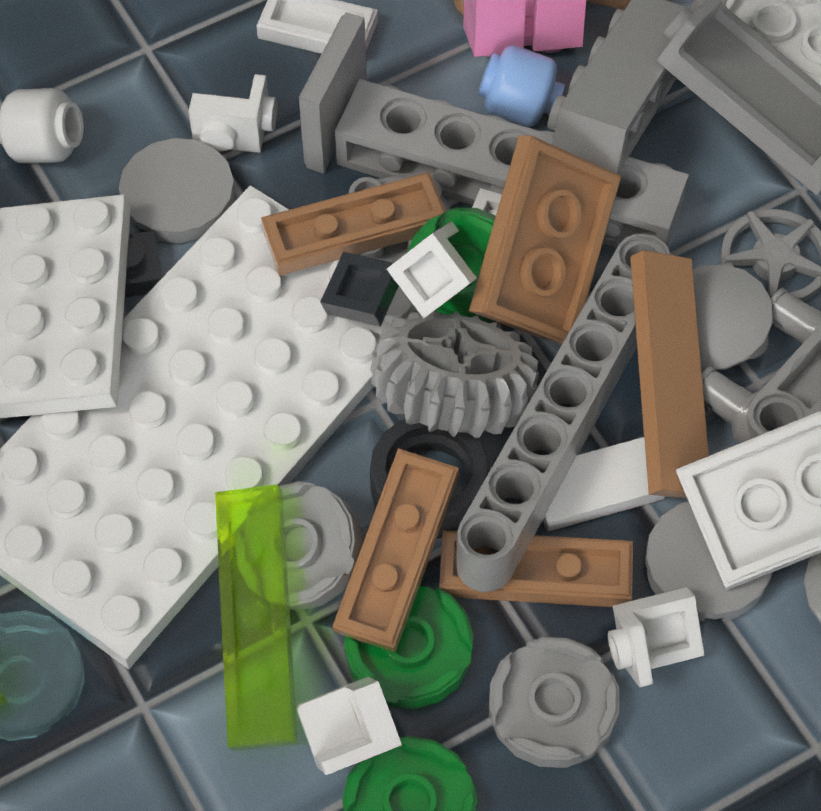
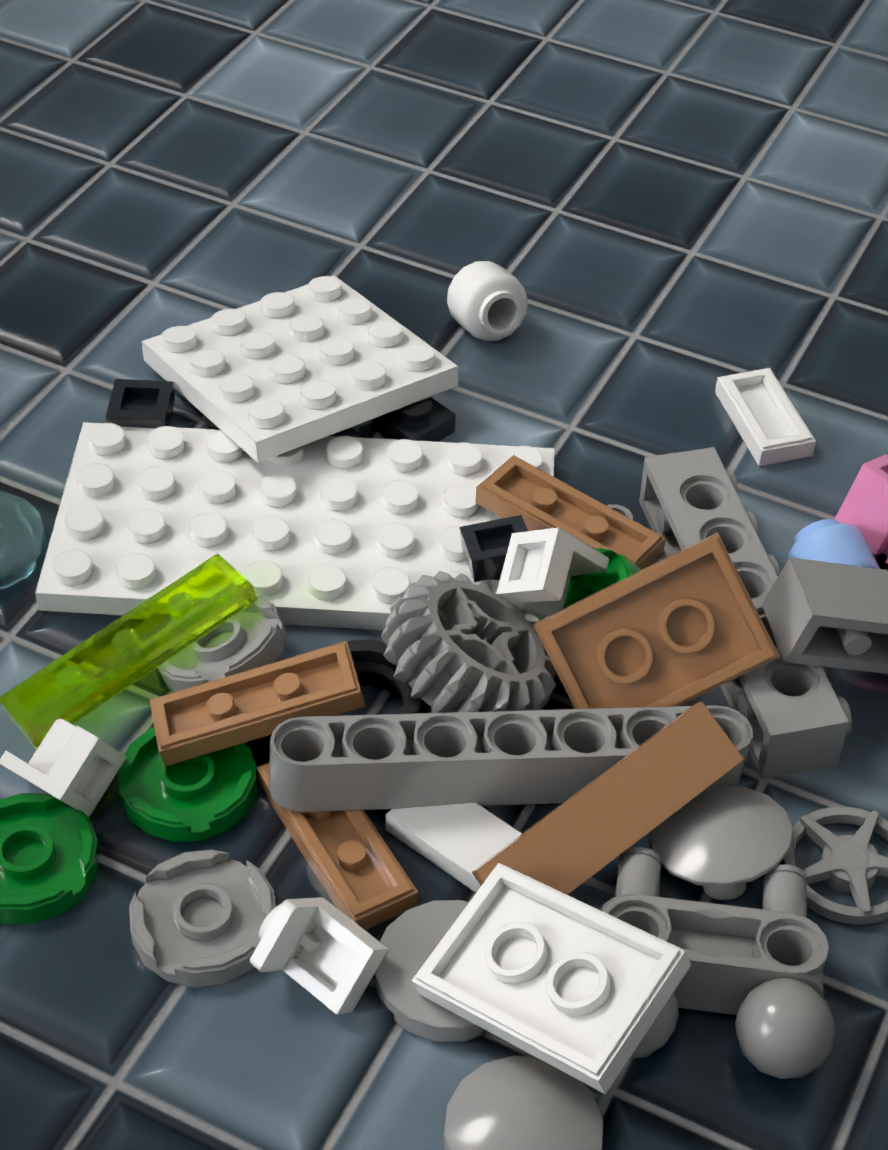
camera: 55 degrees right, 15 degrees down
light grey tile [118,138,235,244] -> none
white bracket [188,74,278,153] -> none
light grey tile [299,12,367,174] -> none

